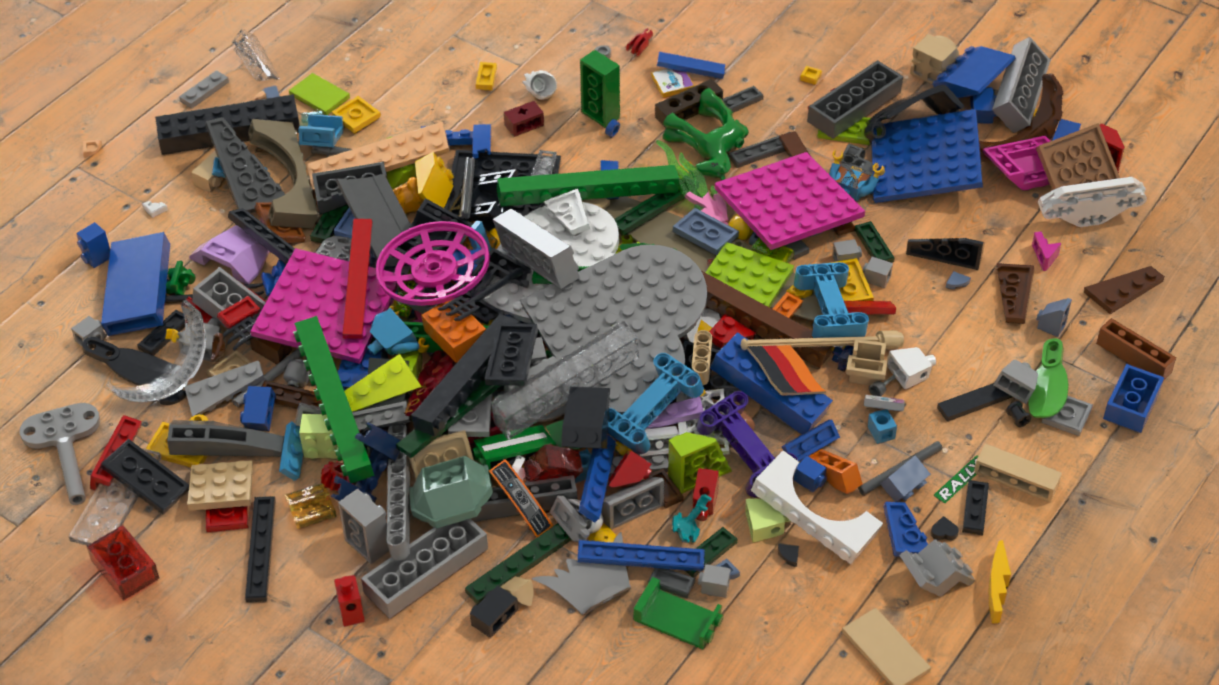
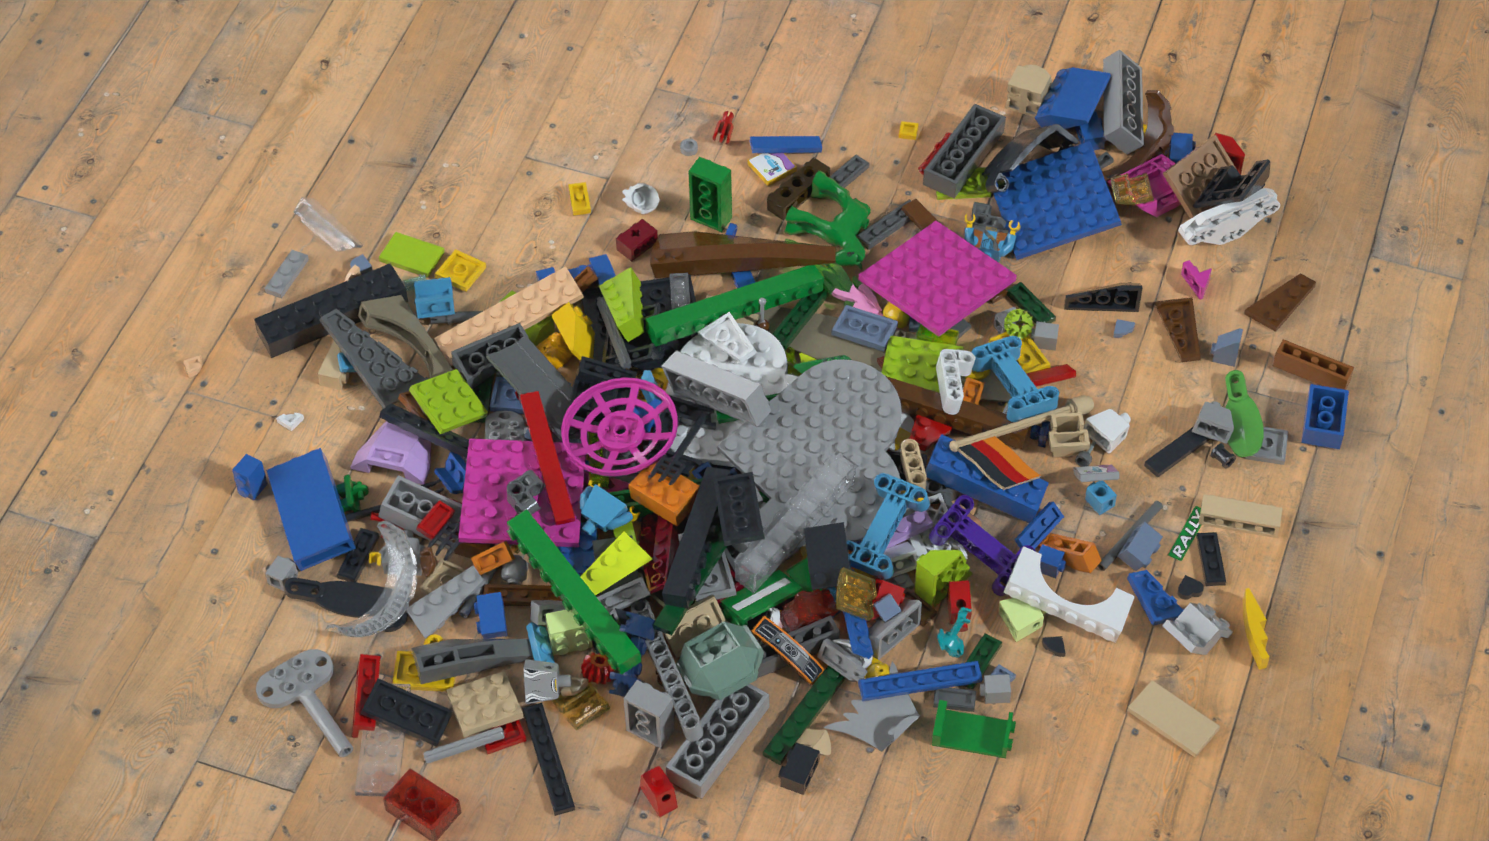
camera: 15 degrees left, 5 degrees up
none -> lime plate [409,369,488,434]
none -> light grey axle [424,727,504,763]
none -> orange plate [471,541,515,575]
none -> dark grey piece [507,470,545,515]
none -> light grey torso [523,659,571,704]
none -> tan tile [561,677,588,696]
none -> dark orange tile [574,266,598,293]
none -> lime wedge [599,267,644,342]
none -> reddish brown wedge [650,231,836,278]
none -> hinge [755,298,769,332]
none -> clear yellow slope [836,567,877,621]
none -> sand blue tile [873,594,901,622]
none -> white beam [936,349,975,415]
none -> lime gear [1004,309,1034,339]
none -> dark grey piece [1097,152,1114,169]
none -> clear yellow slope [1110,173,1154,205]
none -> black slope [1193,159,1271,208]

